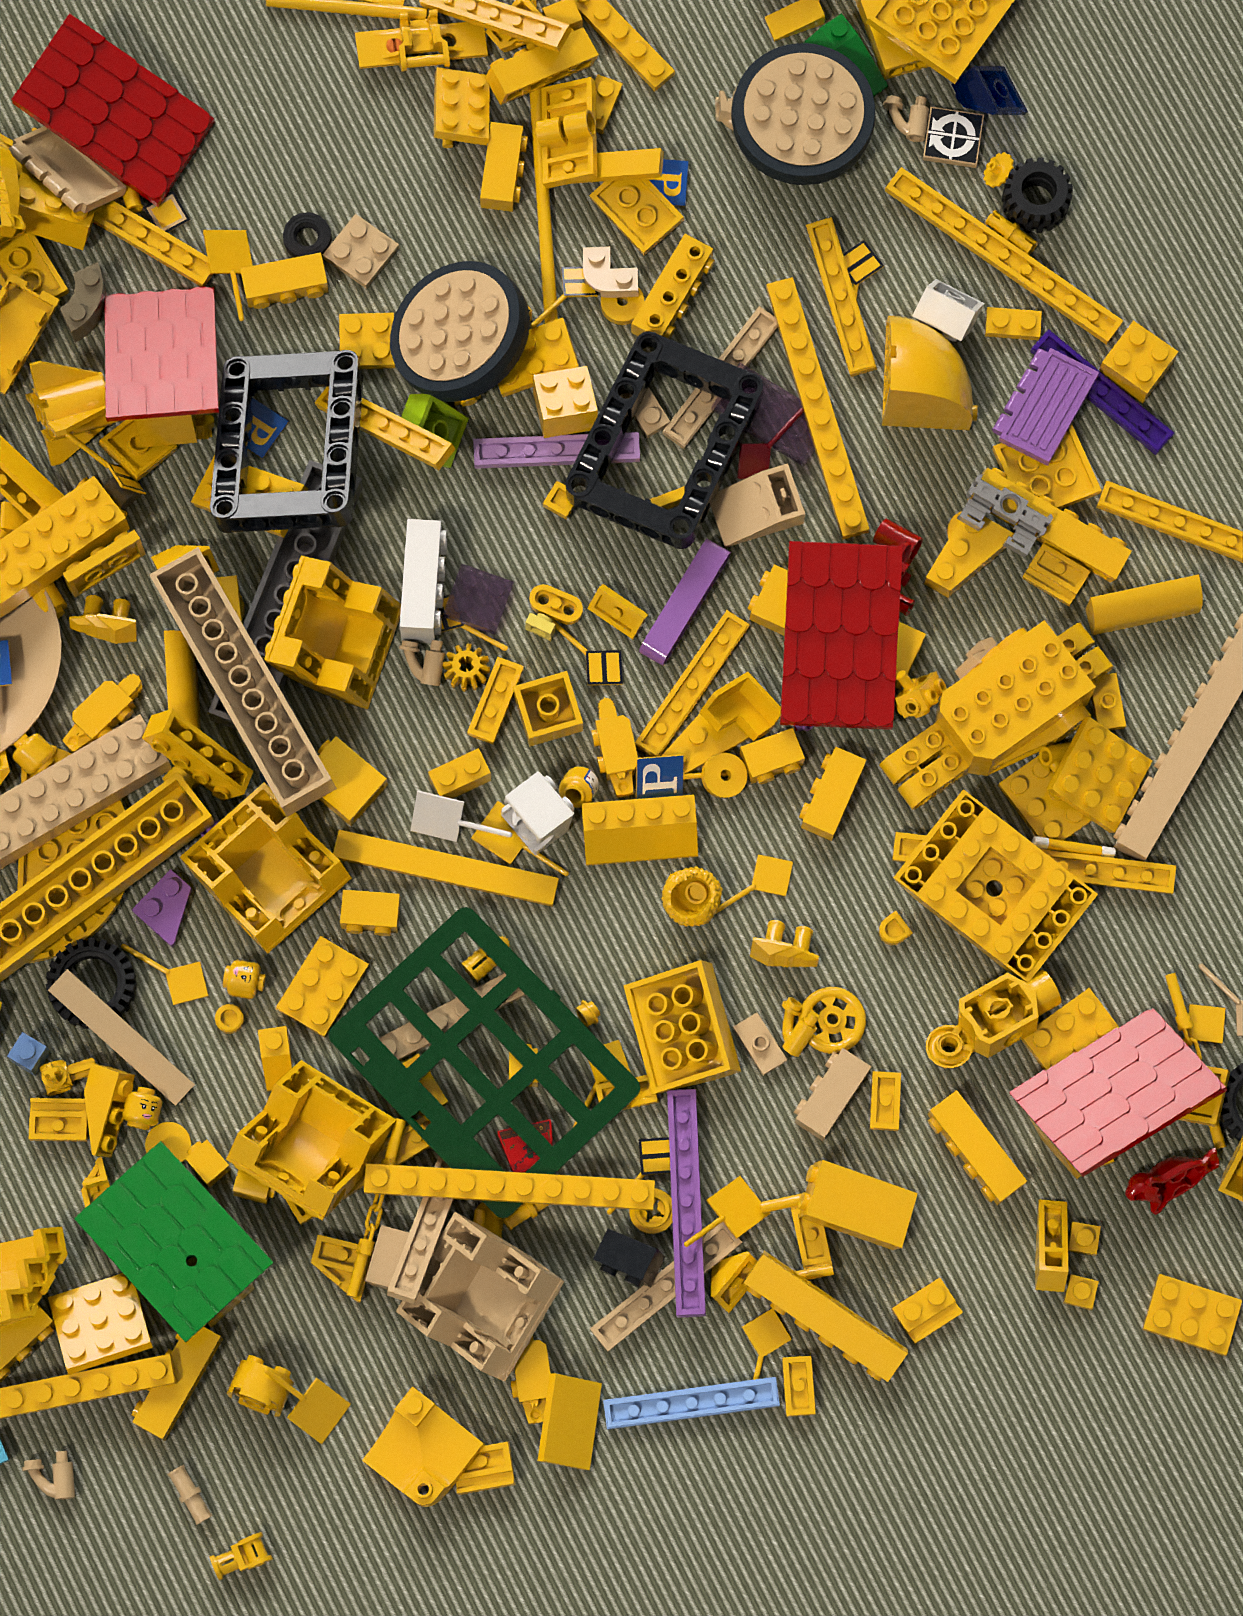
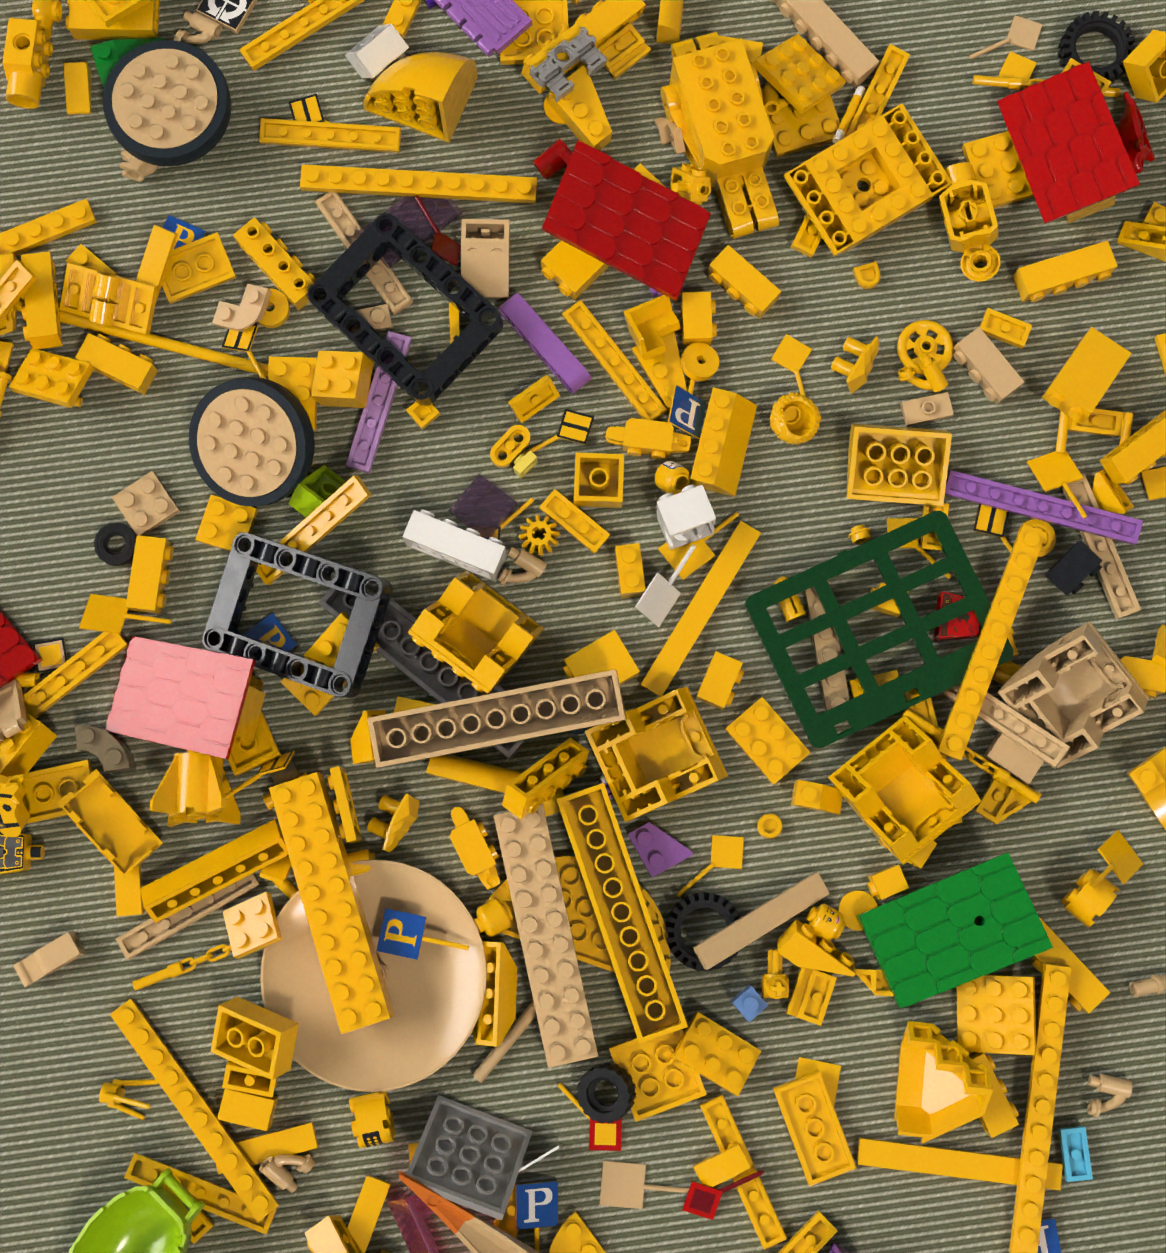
camera: 70 degrees left, 5 degrees up
yellow head [223,960,266,999] -> none

